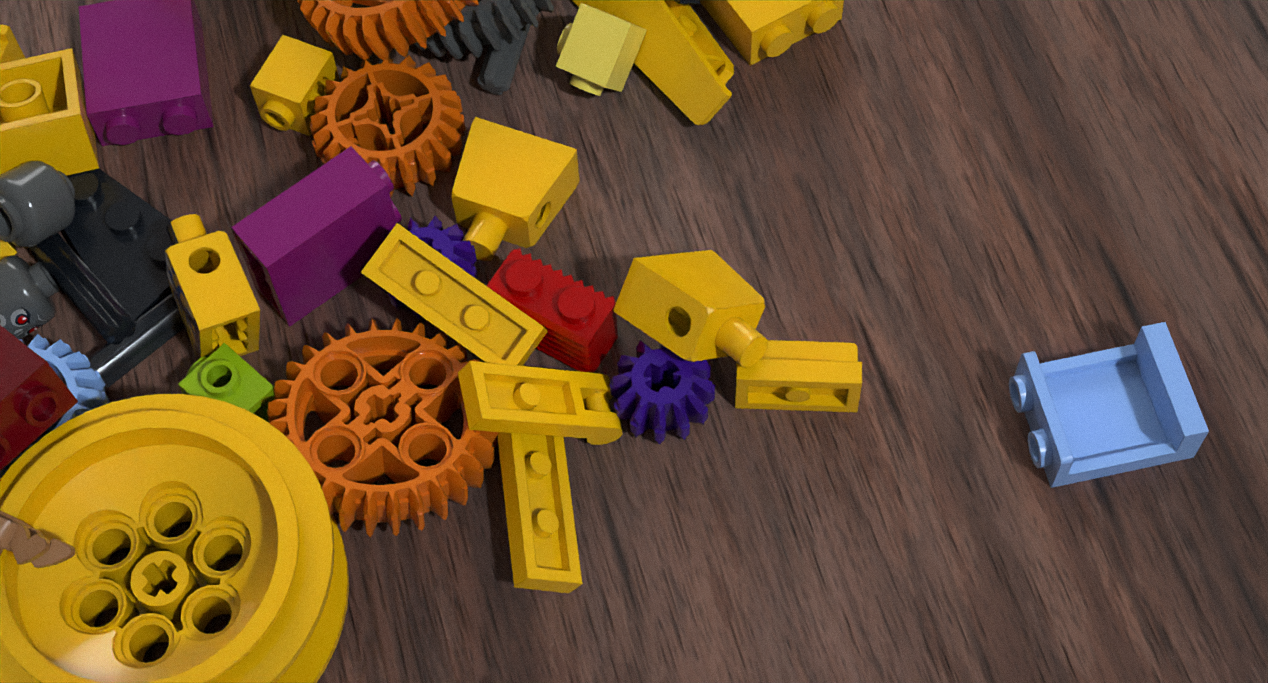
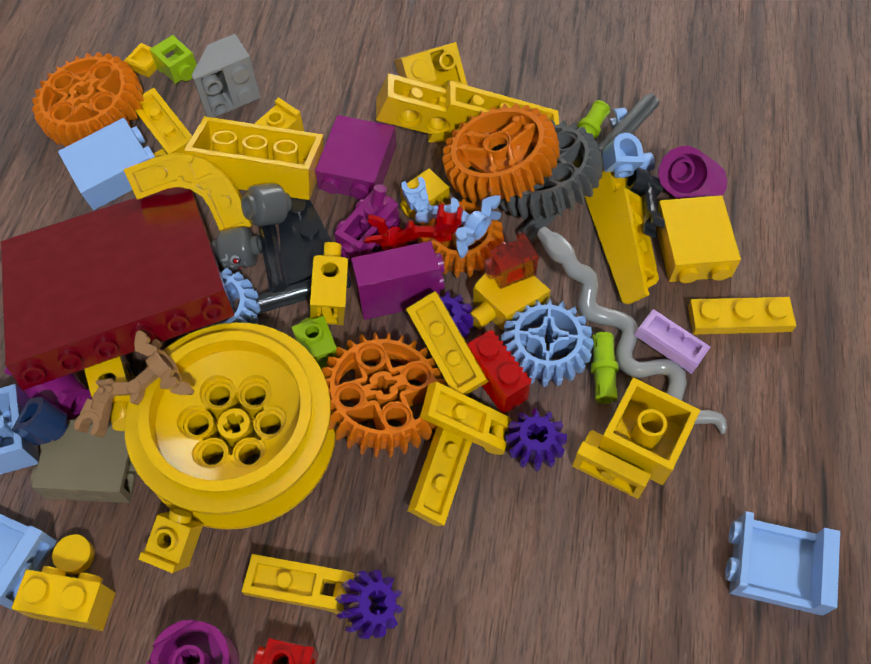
camera: 25 degrees right, 0 degrees up
light yellow brick [556,3,647,96] -> none
yellow torso [613,250,768,368] -> none
none -> magenta brick [334,184,401,261]
none -> red piece [364,204,463,251]
none -> light blue piece [401,177,501,258]
none -> clear red brick [483,231,539,289]
none -> light blue gear [501,298,594,388]
none -> light grey animal [537,227,727,434]
none -> lime pin [591,332,619,404]
none -> yellow brick [598,377,701,486]
none -> lavender plate [634,309,710,374]
none -> yellow plate [688,297,797,335]

